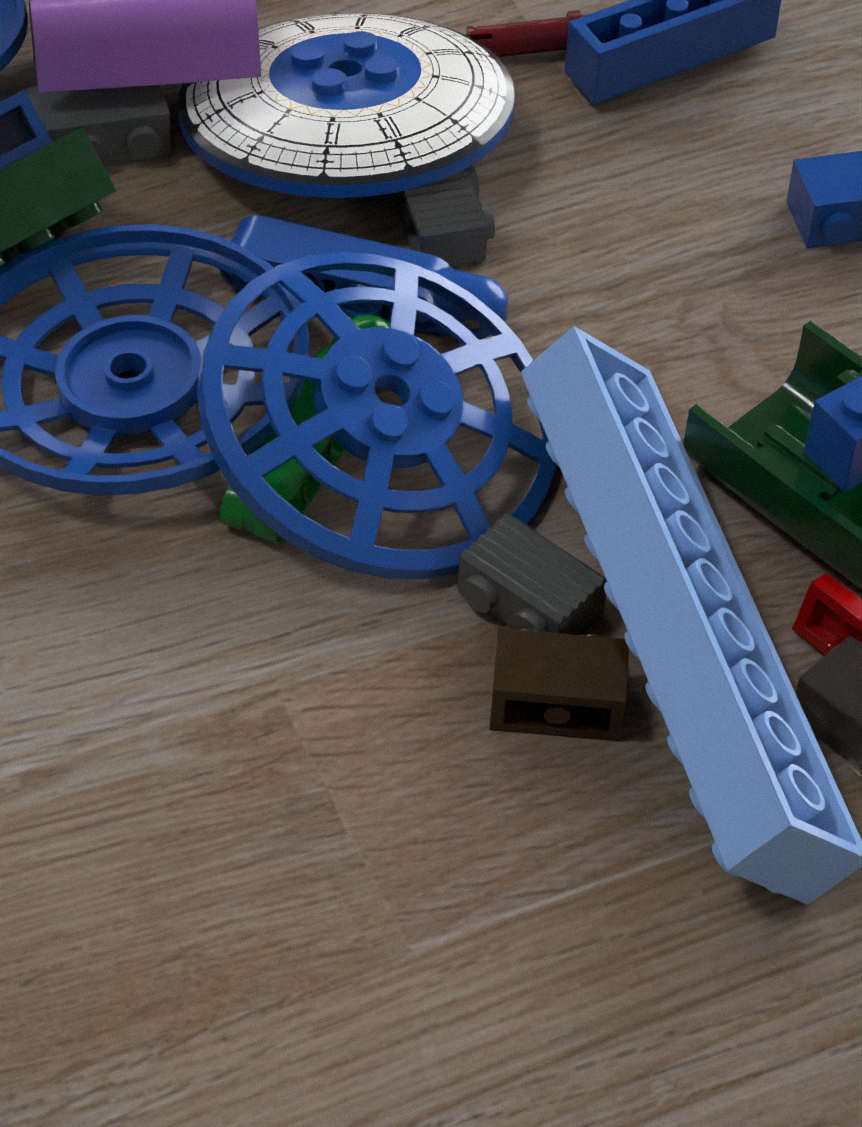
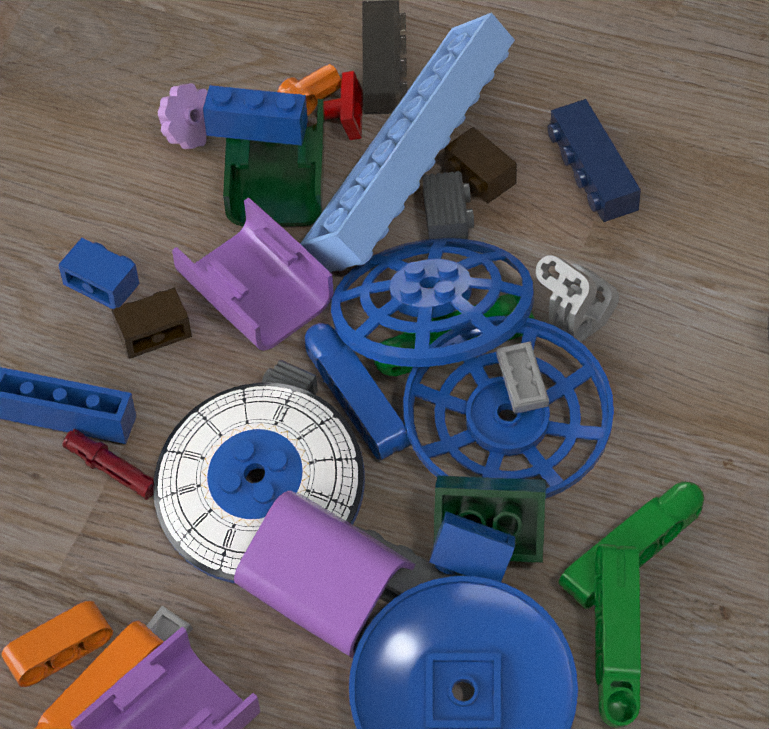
camera: 130 degrees left, 5 degrees up
none -> dark brown brick [112,287,192,359]
none -> medium lavender piece [172,198,333,351]
none -> light grey plate [496,341,549,414]
none -> light grey piece [536,255,619,342]
none -> dark blue brick [547,99,641,222]

